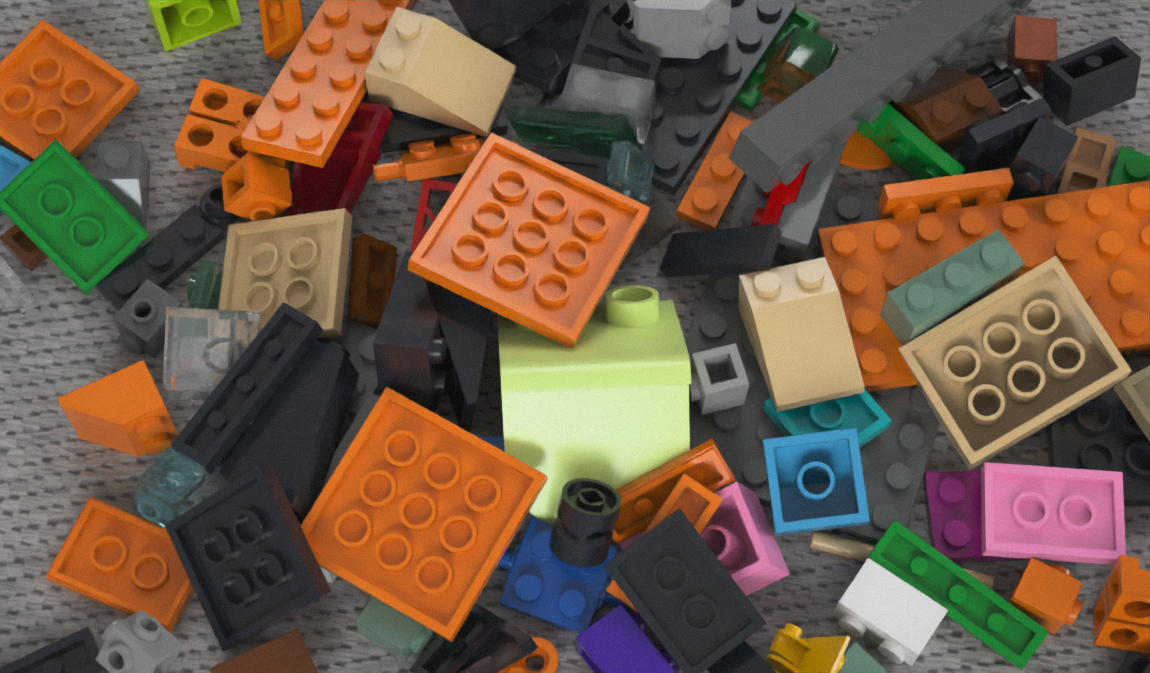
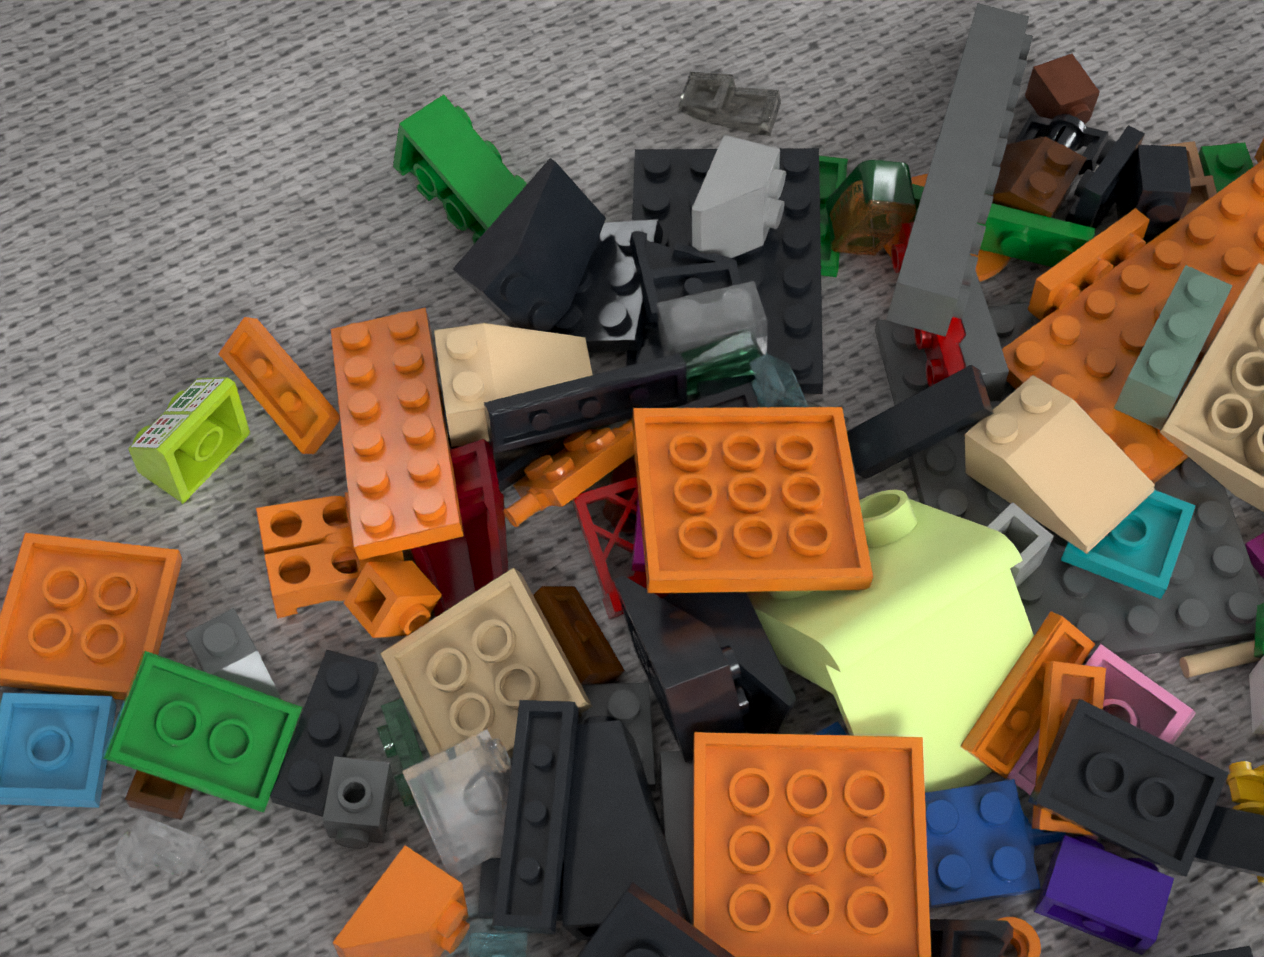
camera: 30 degrees left, 5 degrees down
black plate [199,185,240,224] -> none
black wheel [549,478,622,568] -> none
orange plate [676,111,754,230] -> none
dark azure slope [763,428,870,536] -> none
black brick [1043,36,1141,126] -> none
none -> black tile [484,353,688,454]

